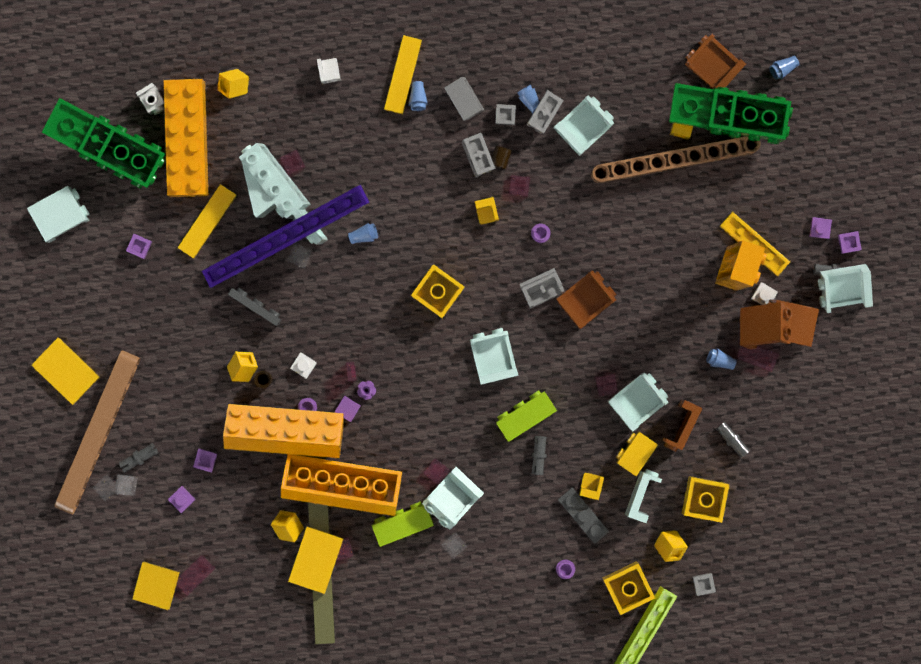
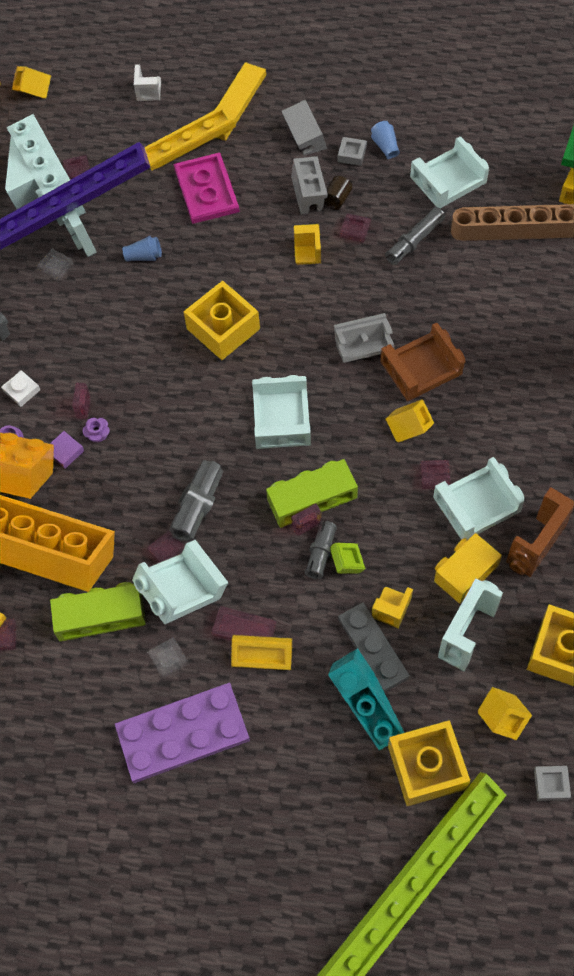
camera: 15 degrees right, 25 degrees down
medium blue cone [409,81,428,111] -> none
light grey hinge [527,90,564,134] -> none
medium lavender plate [531,224,550,243] -> none
medium lavender plate [556,560,575,579] -> none
none -> medium lavender plate [115,683,250,783]
none -> yellow tile [145,105,236,171]
none -> dark grey piece [169,460,224,542]
none -> dark pink tile [174,153,240,224]
none -> clear pink tile [211,606,277,641]
none -> yellow tile [231,635,292,670]
none -> clear pink tile [291,504,321,536]
none -> teal slope [328,648,404,750]
none -> lime tile [330,543,365,574]
none -> dark grey pin [385,207,445,265]
none -> yellow panel [386,399,434,442]

